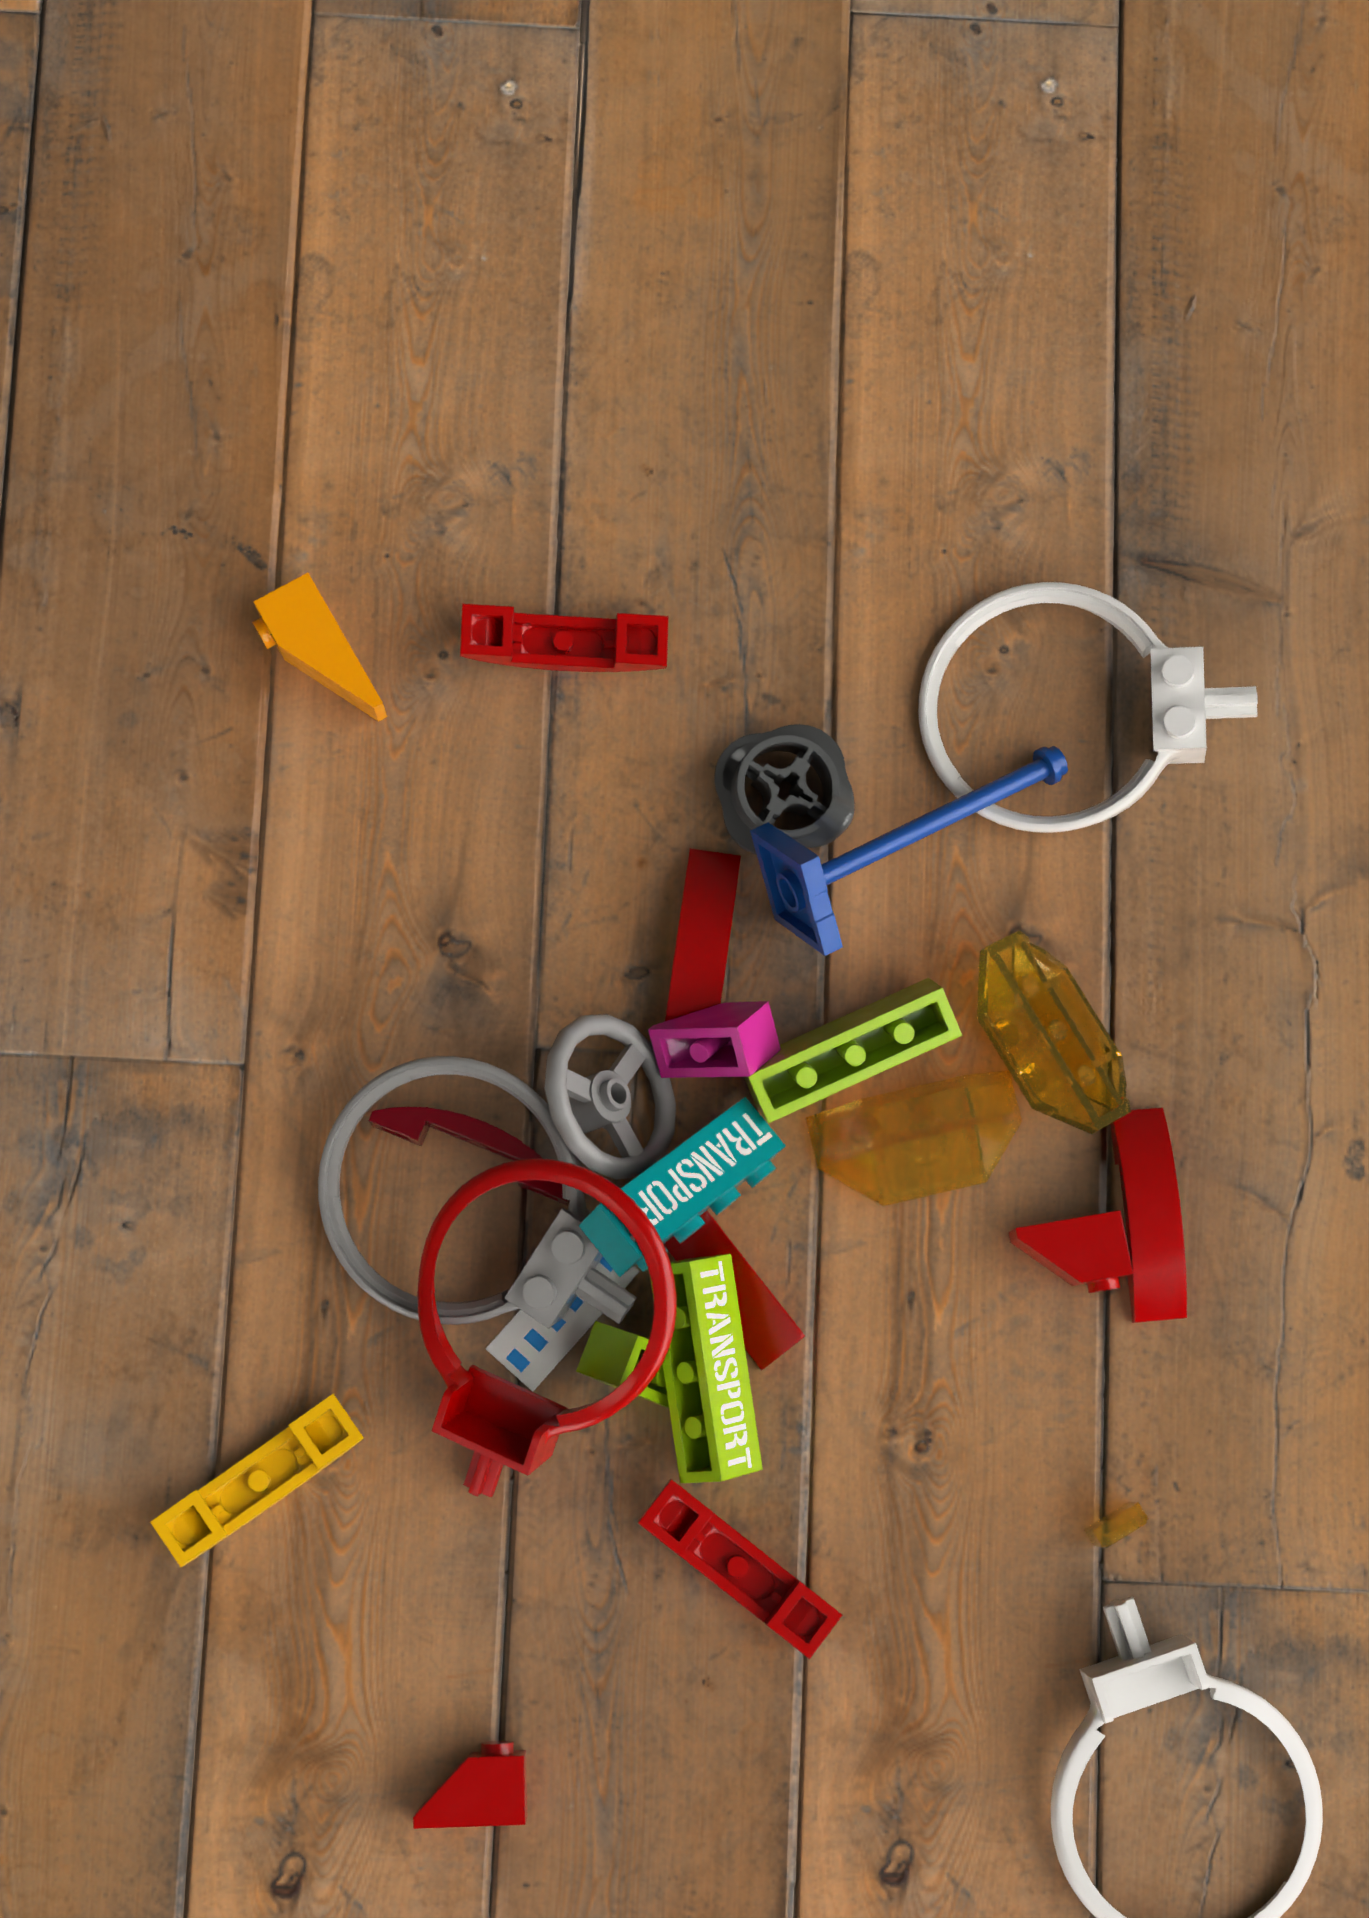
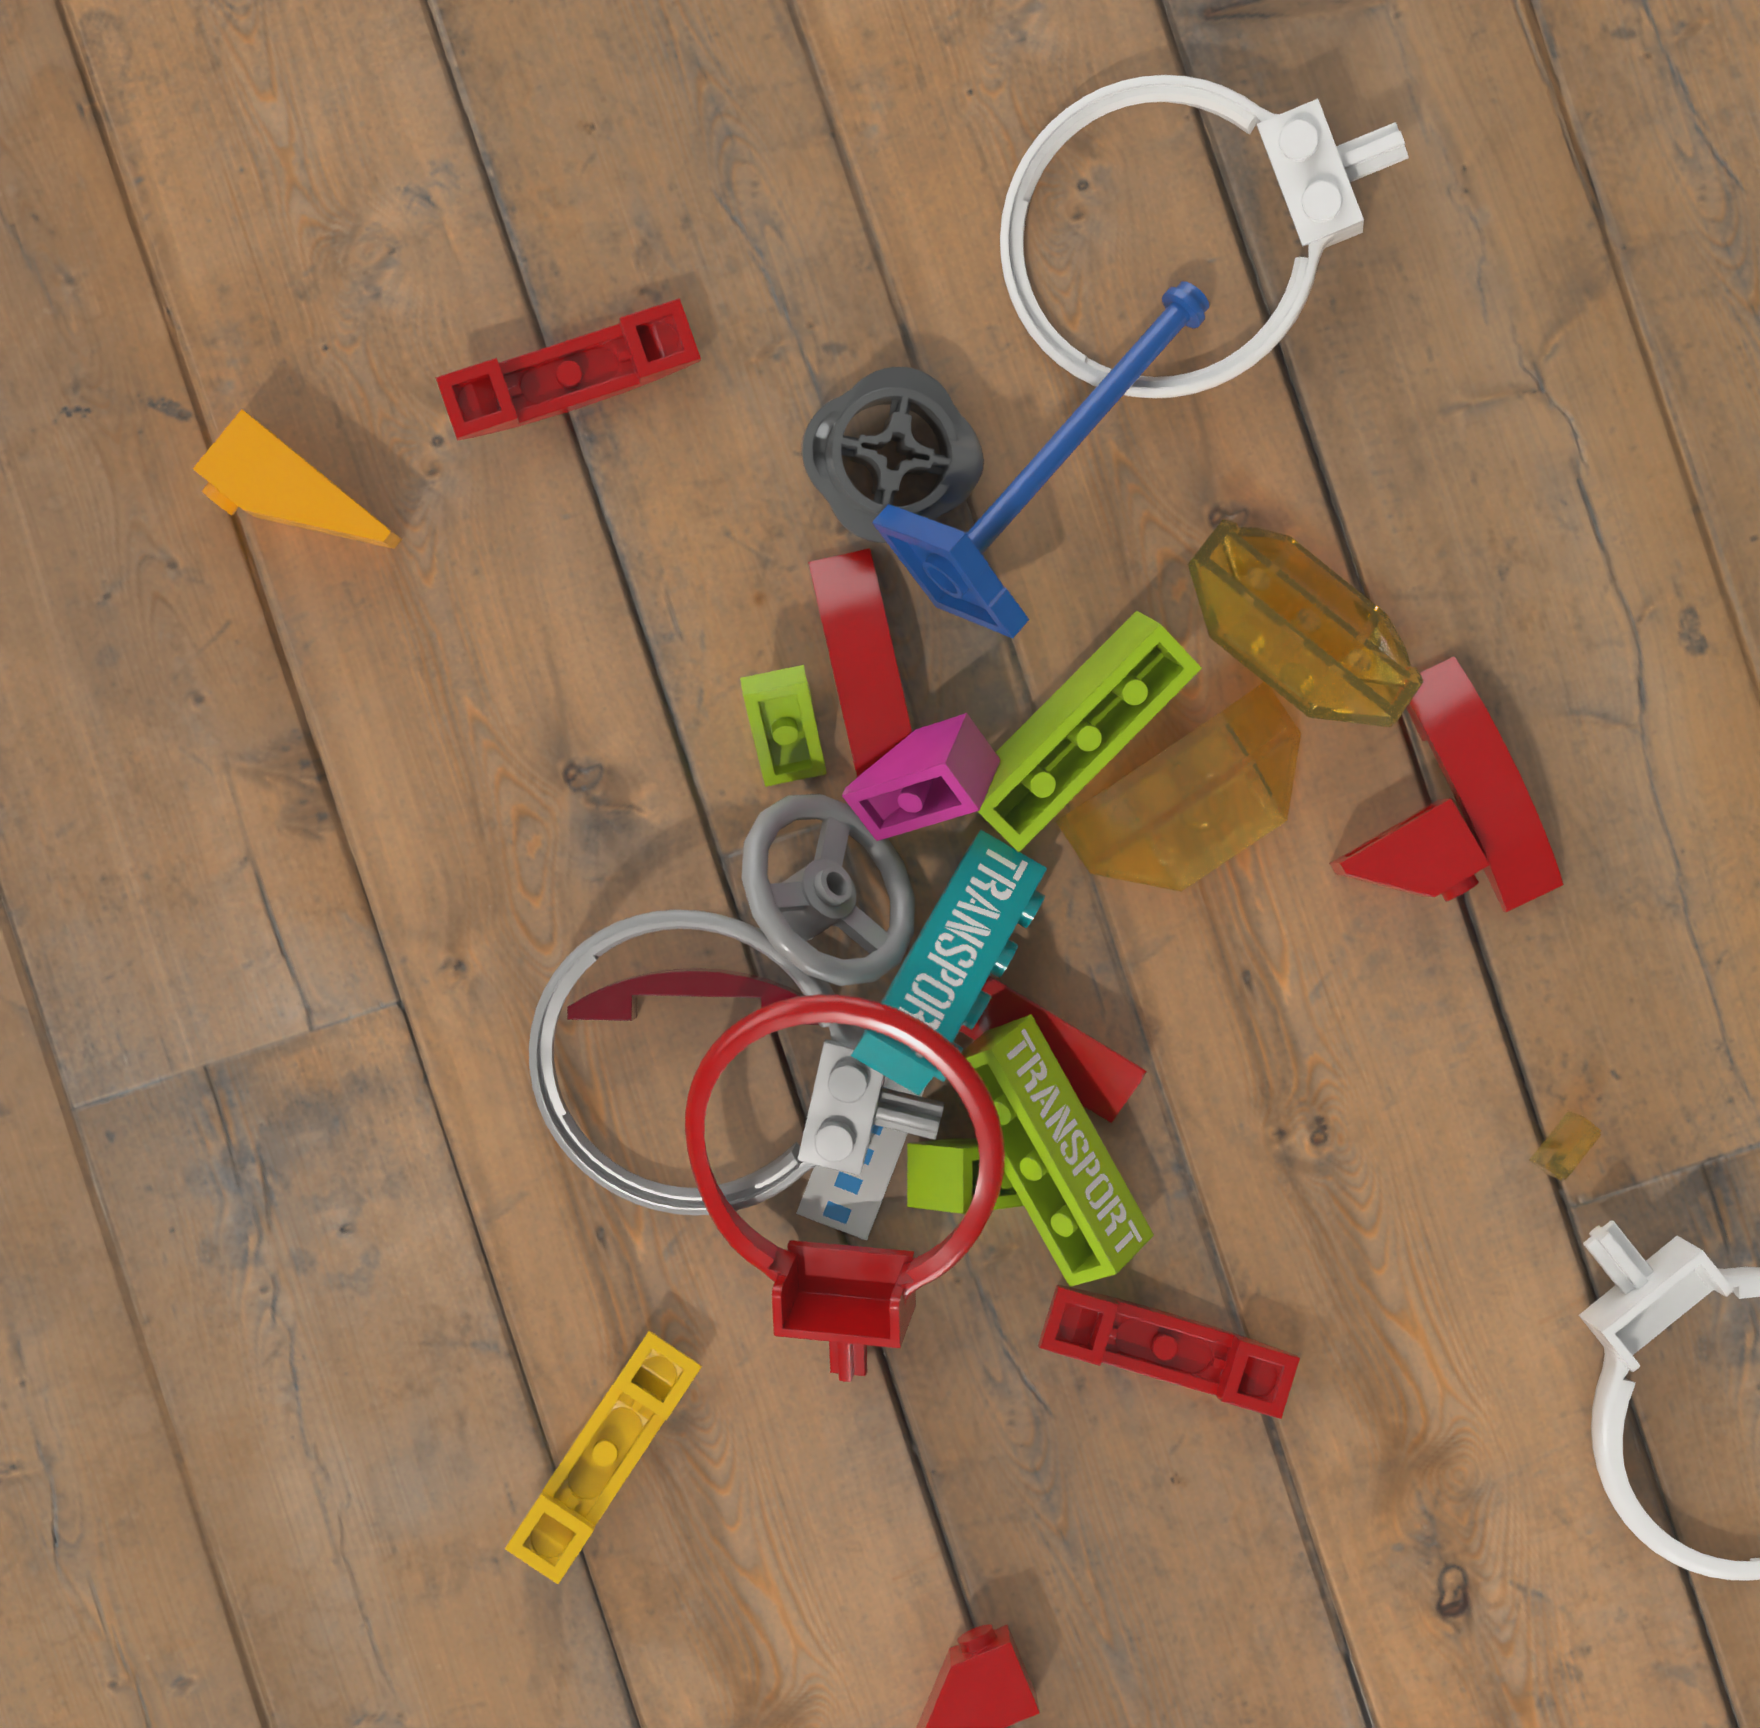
camera: 15 degrees left, 10 degrees up
none -> lime slope [740,665,827,787]

